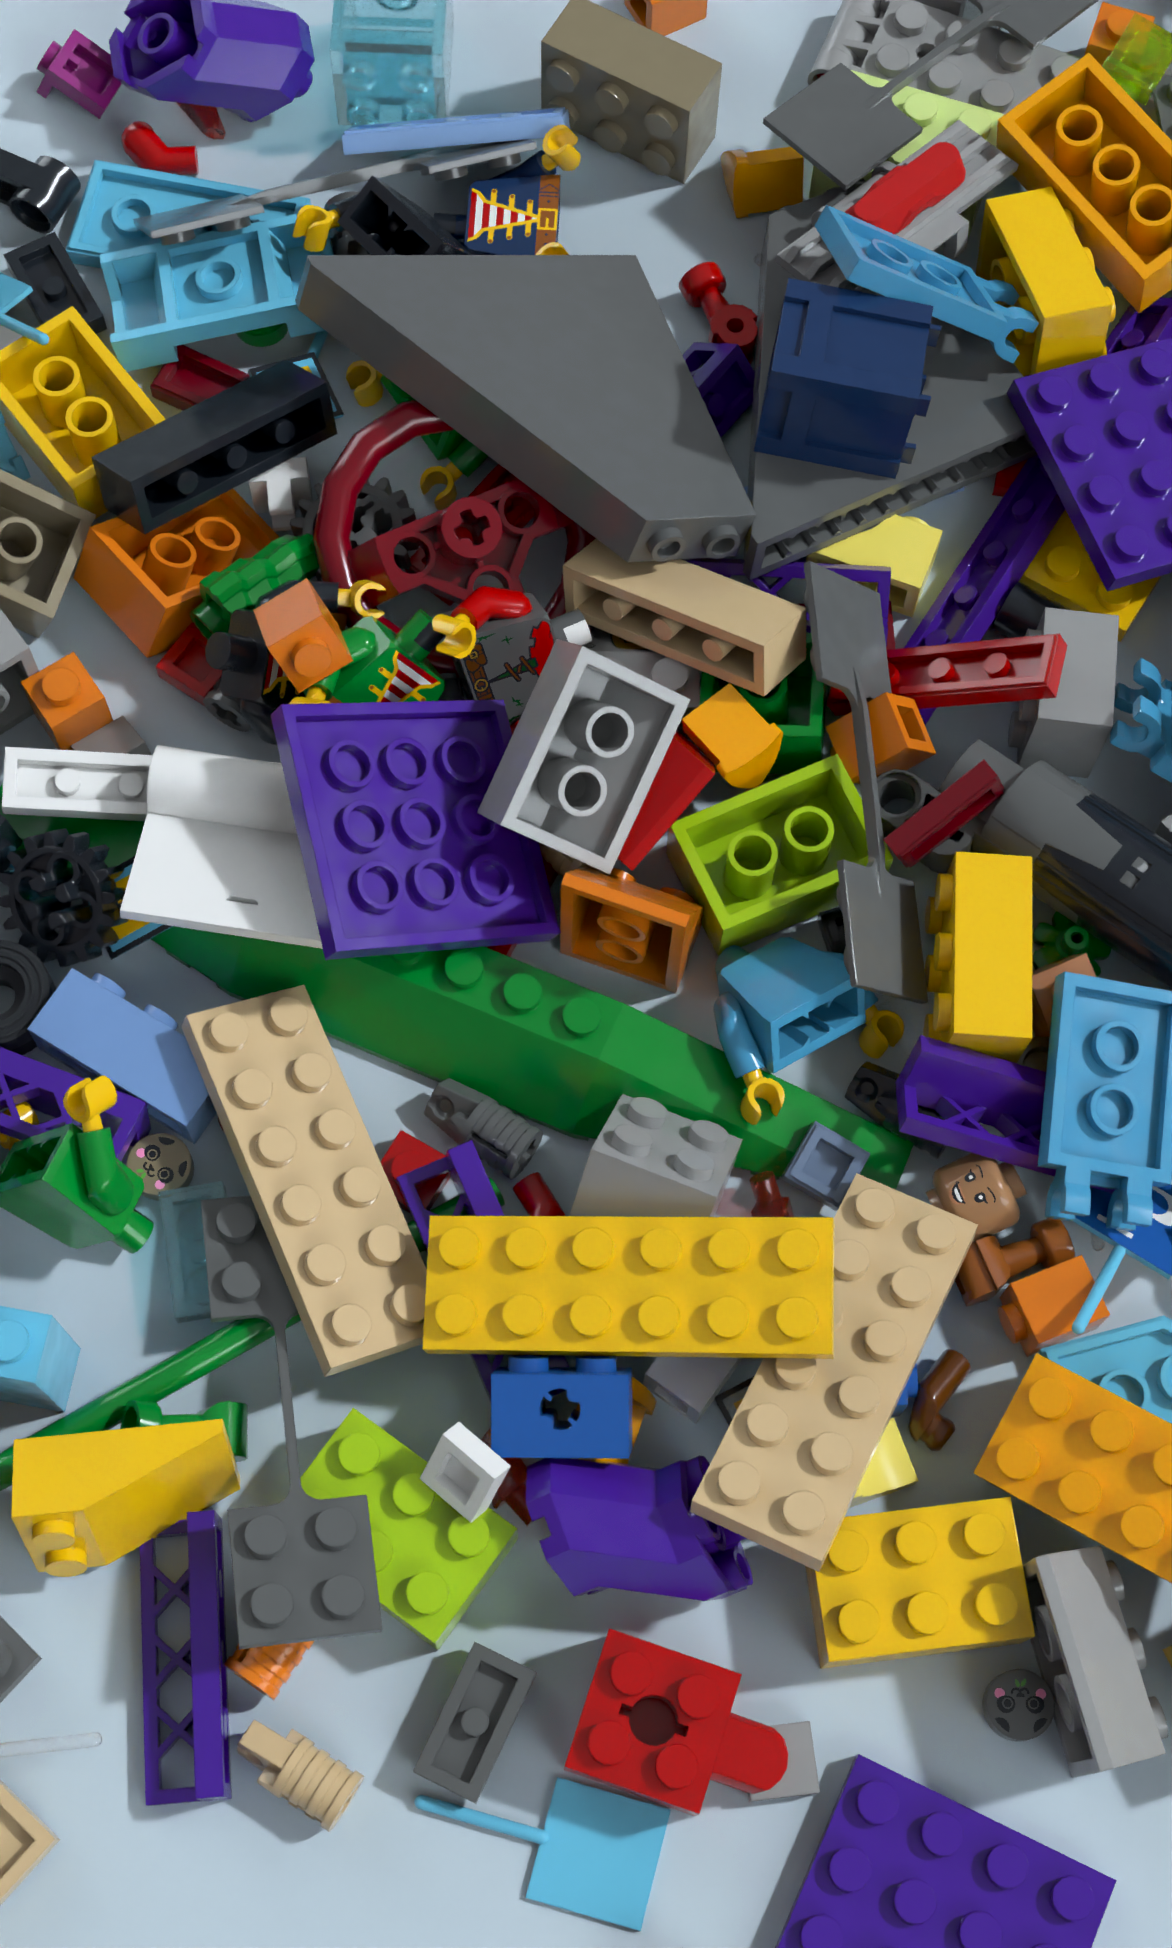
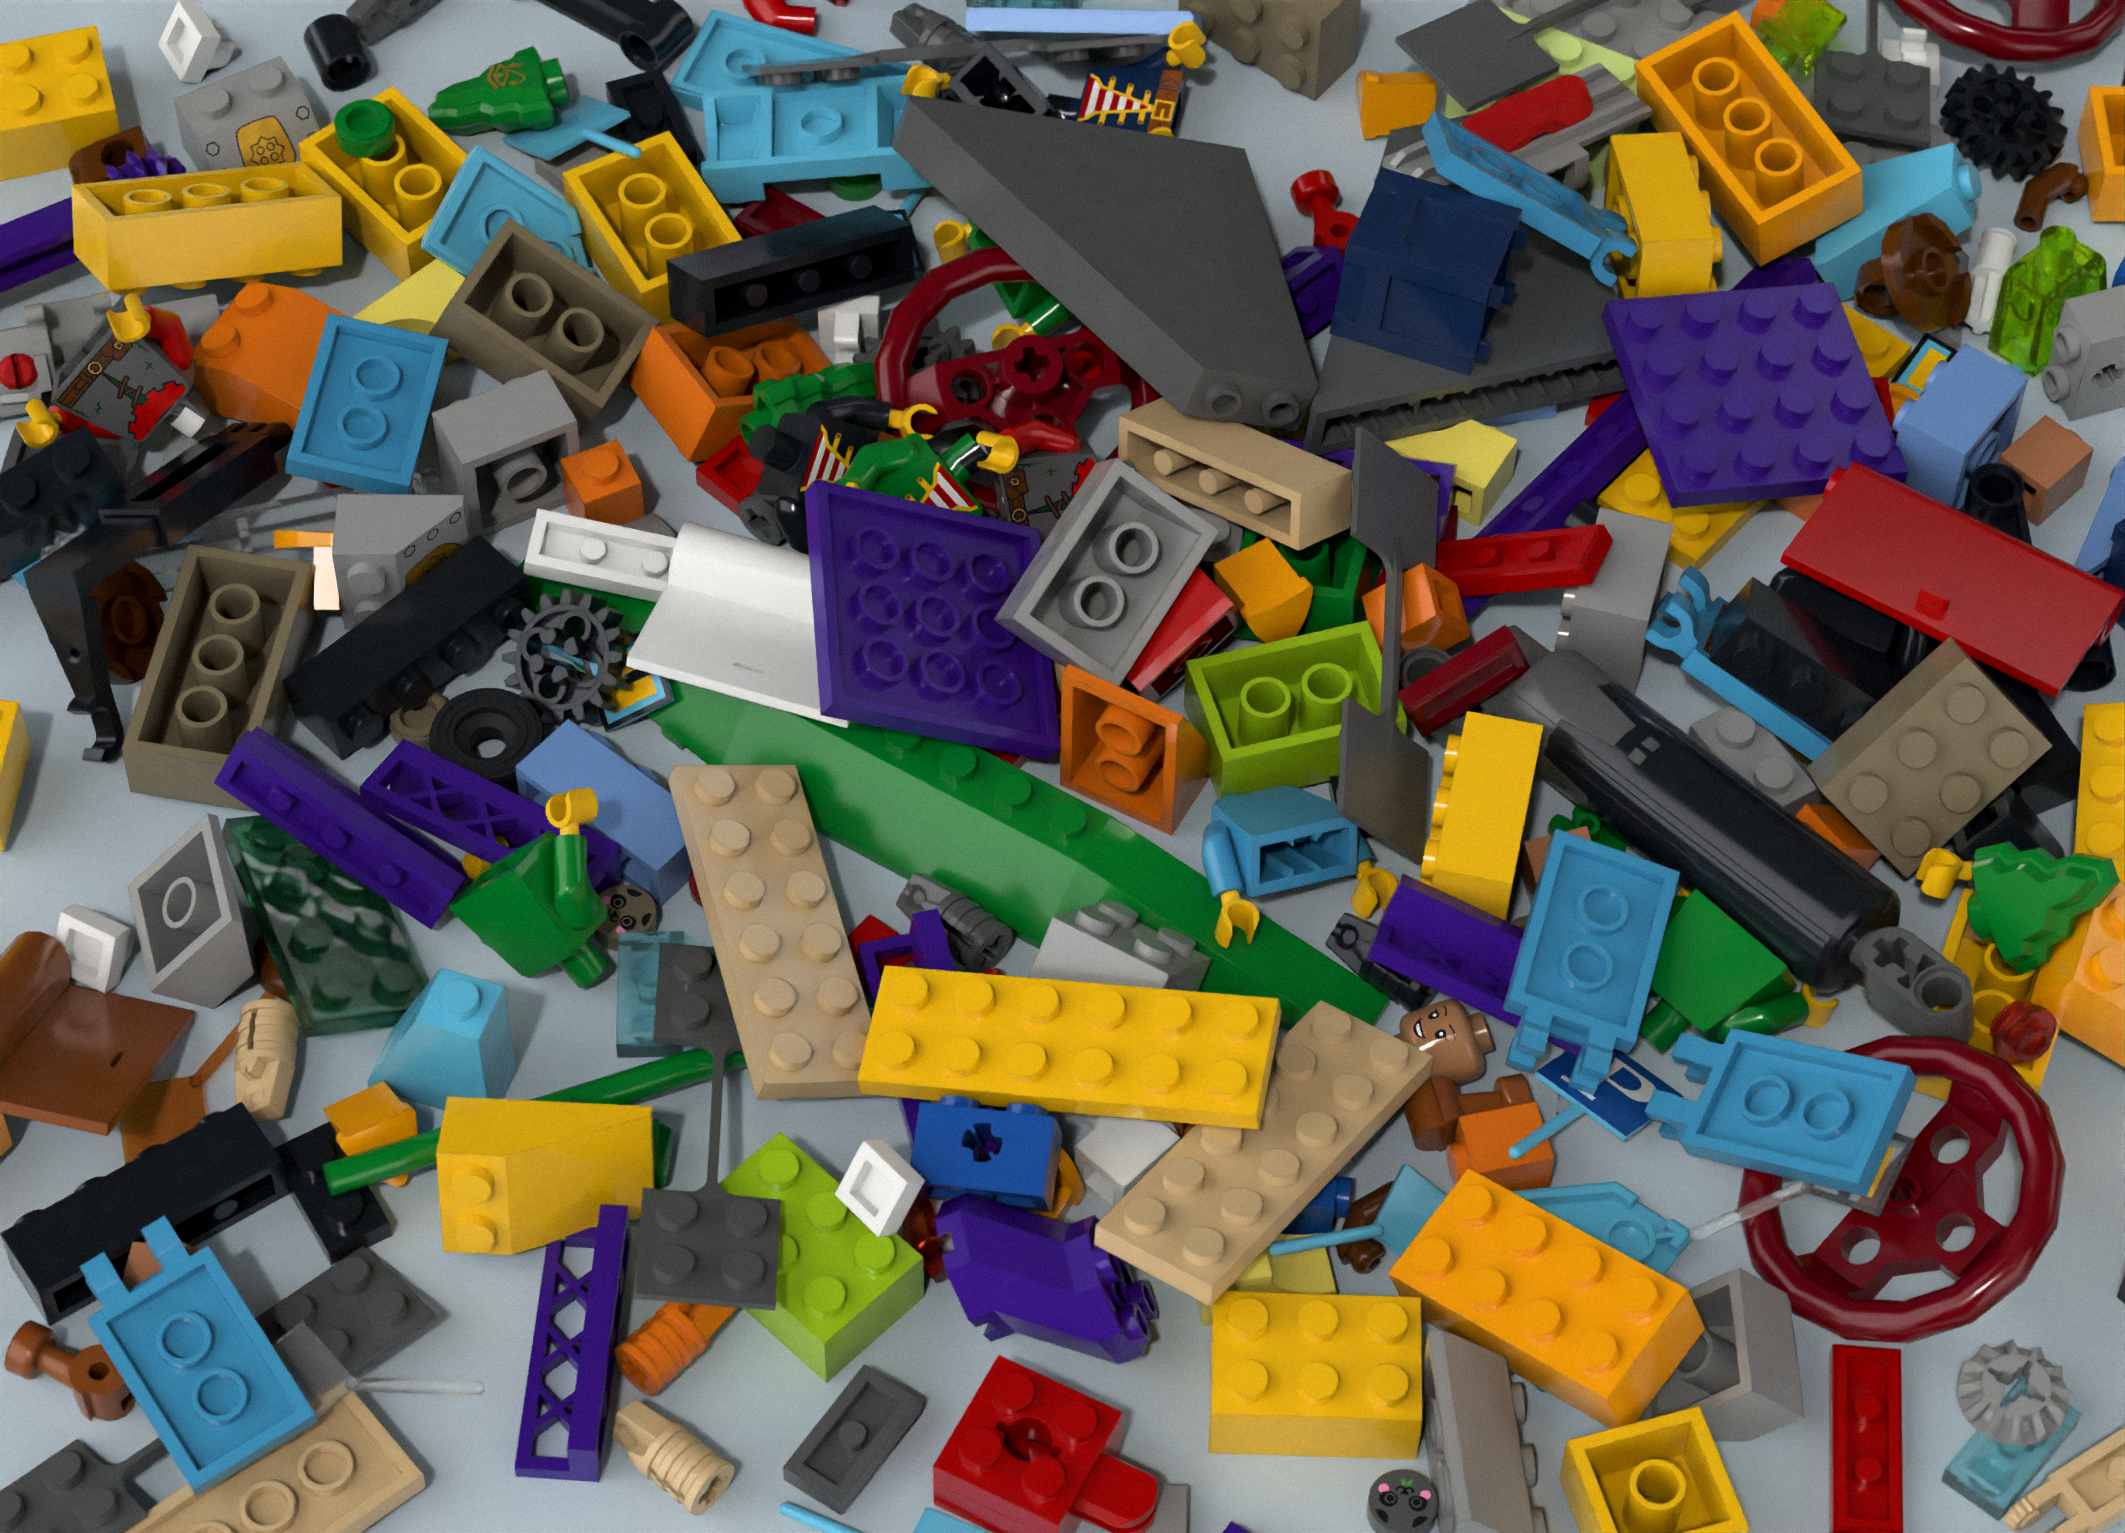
camera: 10 degrees right, 15 degrees down
orange brick [253,578,353,693] -> none
sand blue tile [781,1121,871,1211] -> none
none -> dark grey hinge [890,3,983,73]
none -> medium azure piece [1269,1164,1447,1257]

